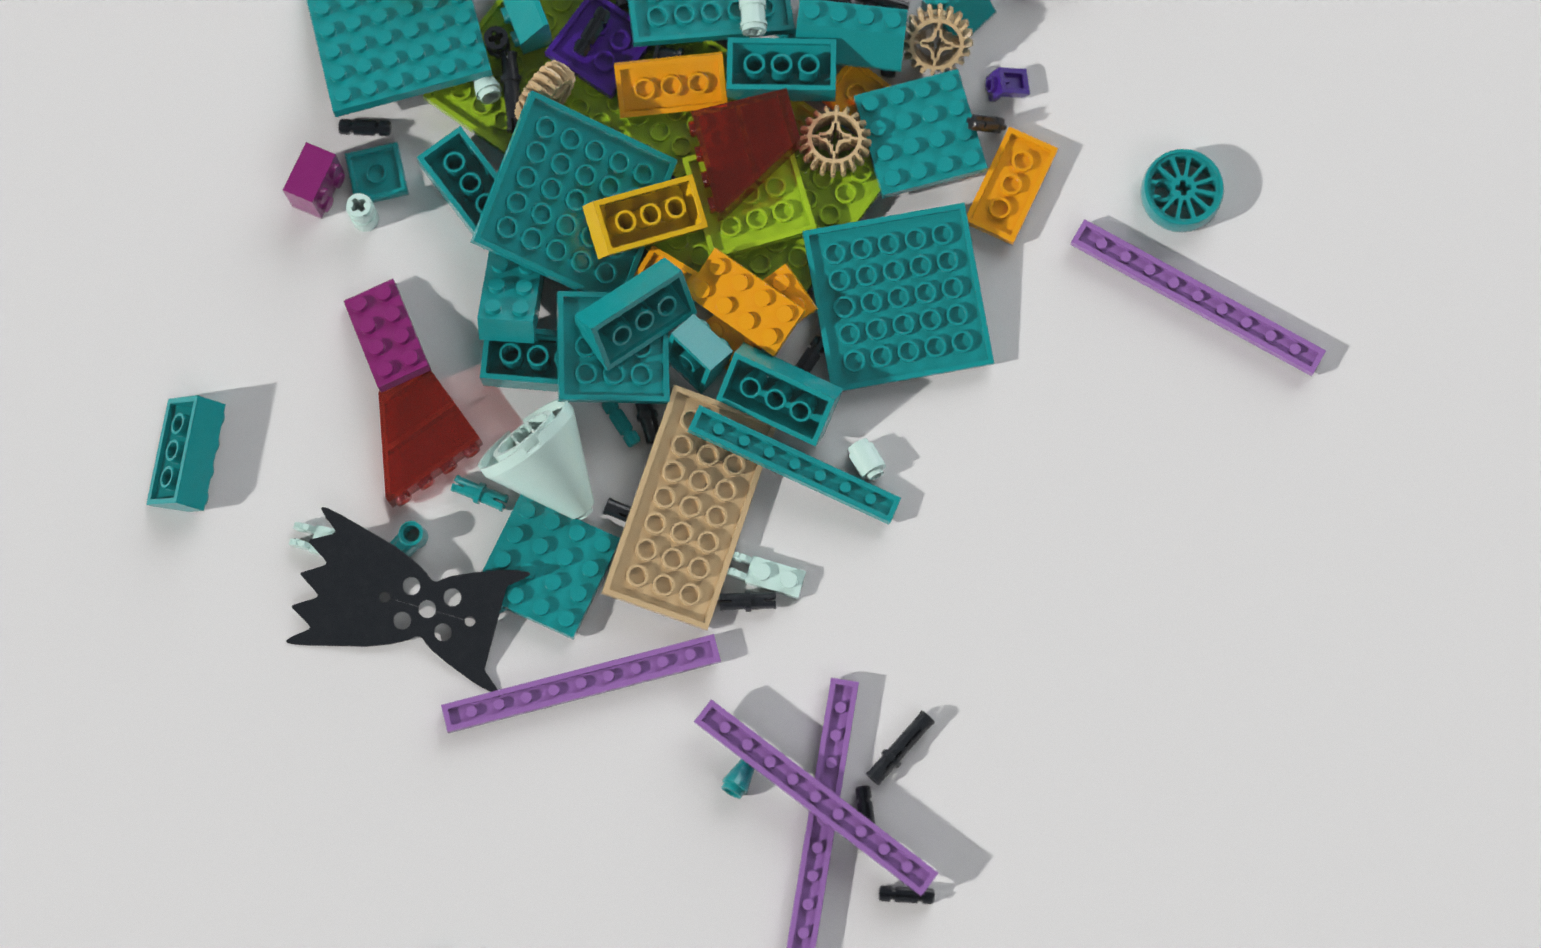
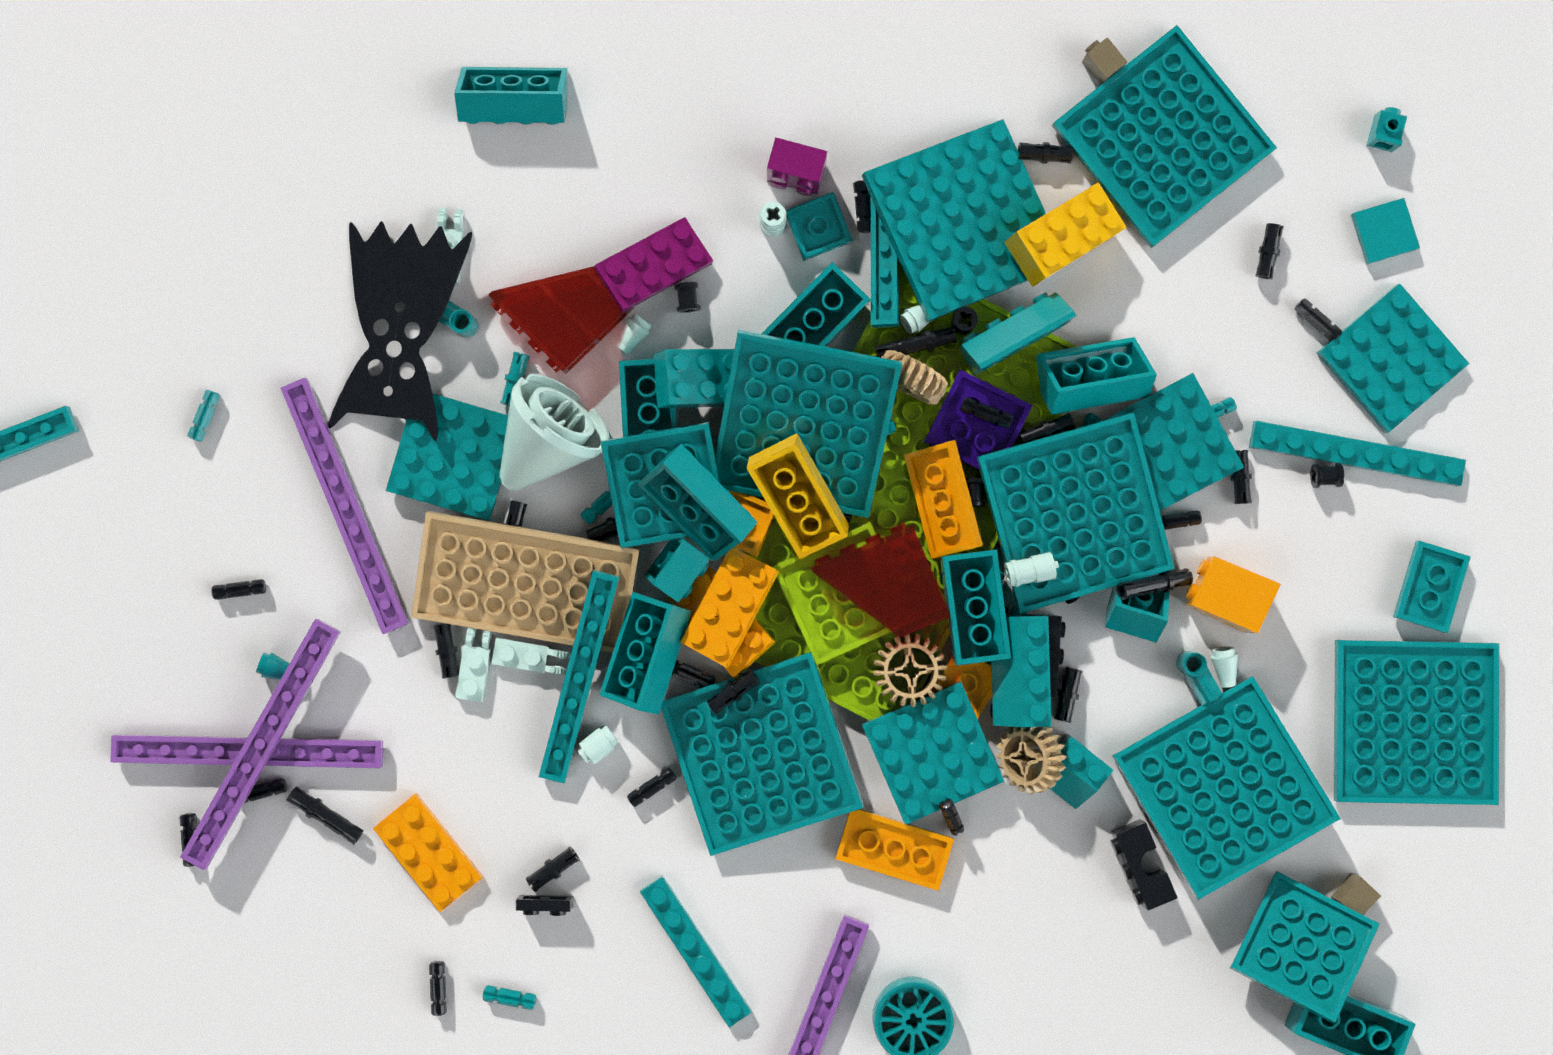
camera: 75 degrees right, 10 degrees up
dark purple bracket [985,67,1030,102] -> none
none -> teal axle [187,390,220,442]
none -> black axle [211,579,266,600]
none -> light orange plate [373,793,484,912]
none -> black axle [429,961,447,1016]
none -> teal axle [482,985,536,1010]
none -> light aqua hinge [491,637,570,675]
none -> black plate [516,895,574,916]
none -> black pin [526,846,580,892]
none -> light aqua cone [616,313,652,354]
none -> black axle [627,767,677,807]
none -> teal plate [640,875,752,1028]
none -> black bush [674,282,701,313]
none -> black pin [707,669,761,714]
none -> teal plate [871,198,899,328]

